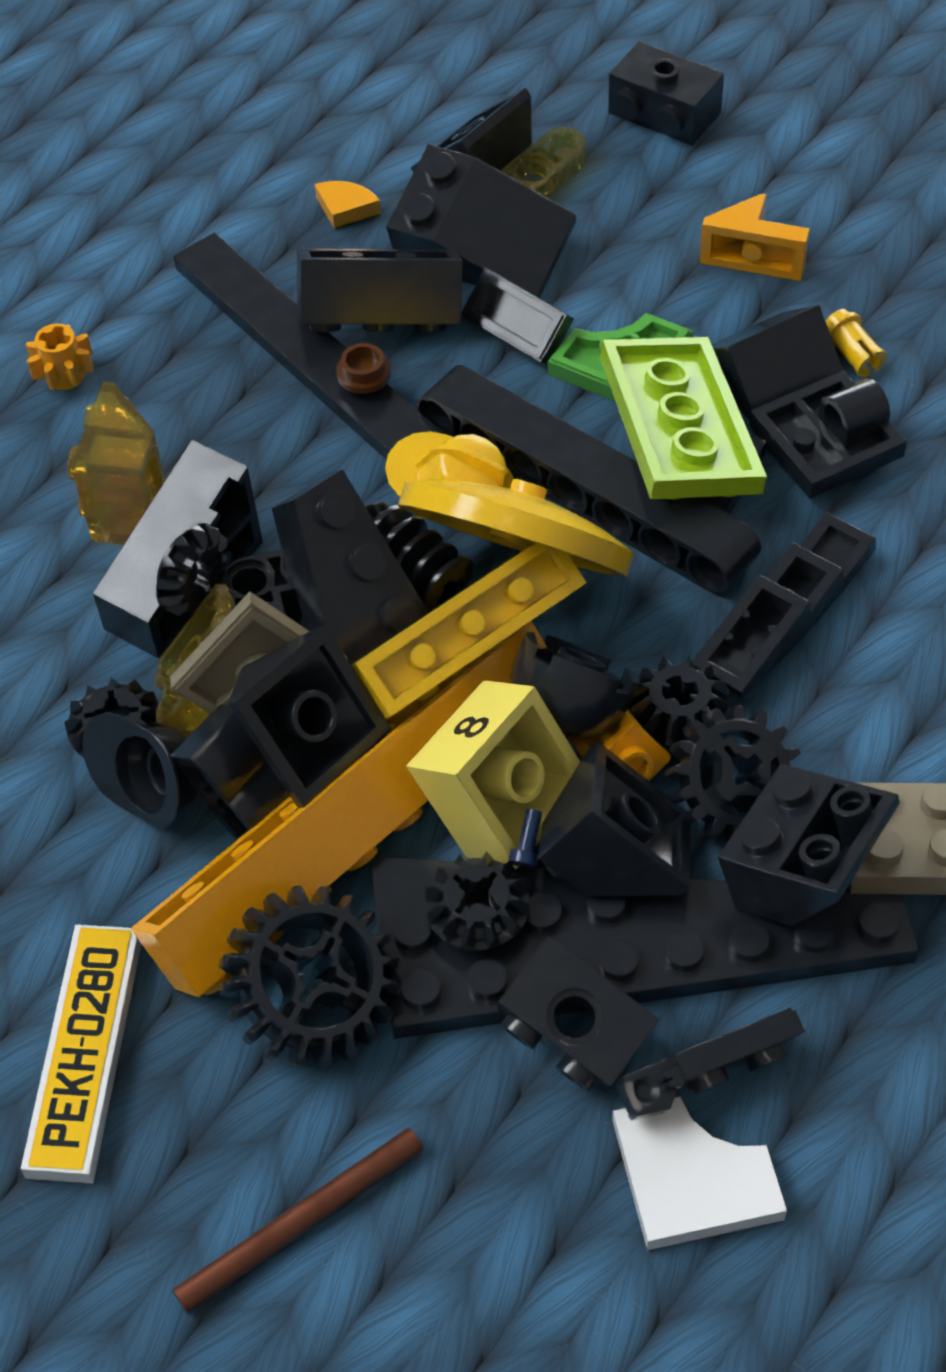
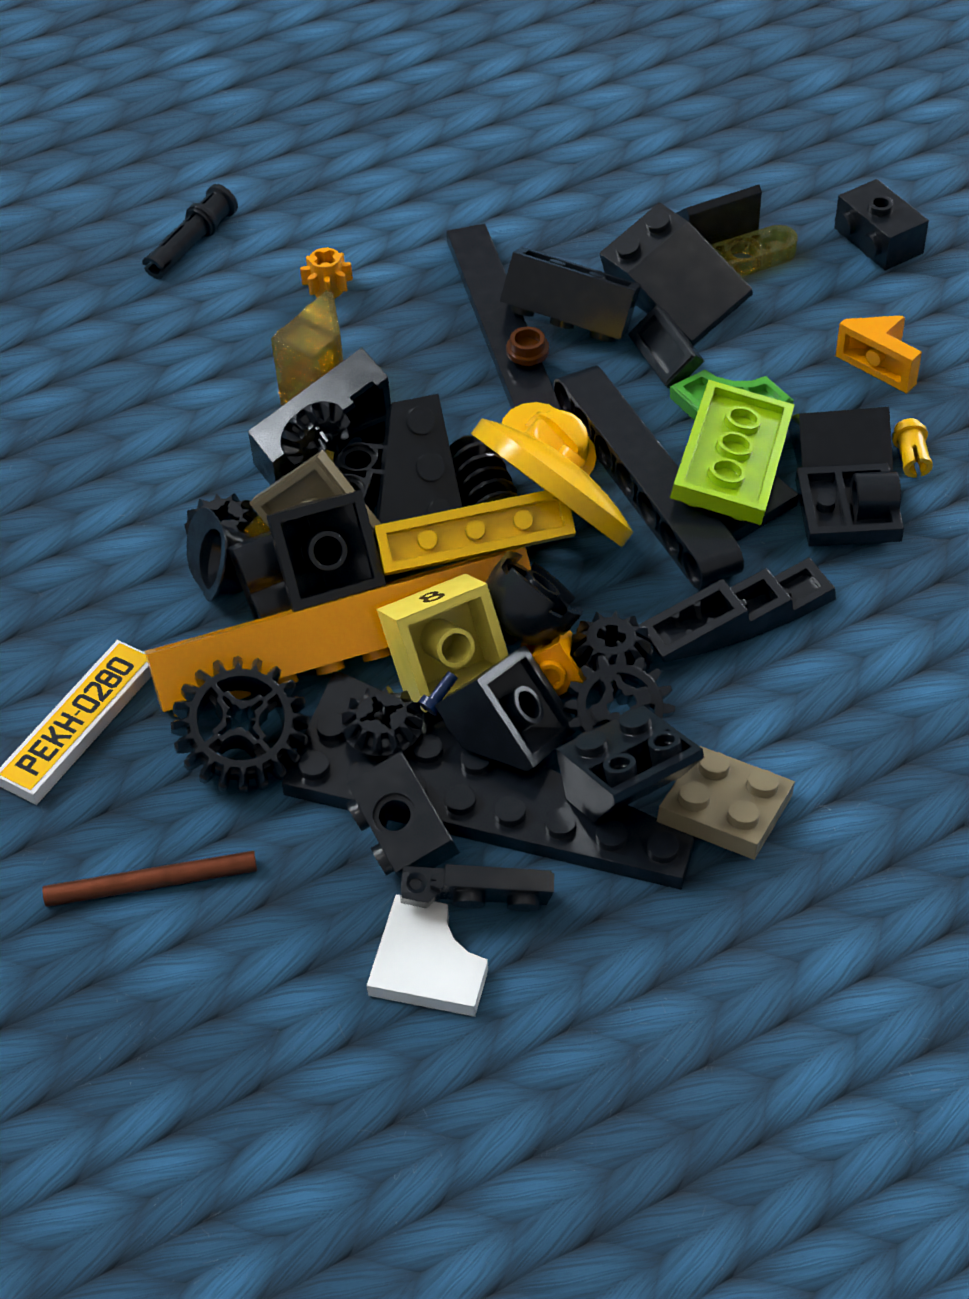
camera: 25 degrees right, 5 degrees down
light orange tile [314,181,381,228] -> none

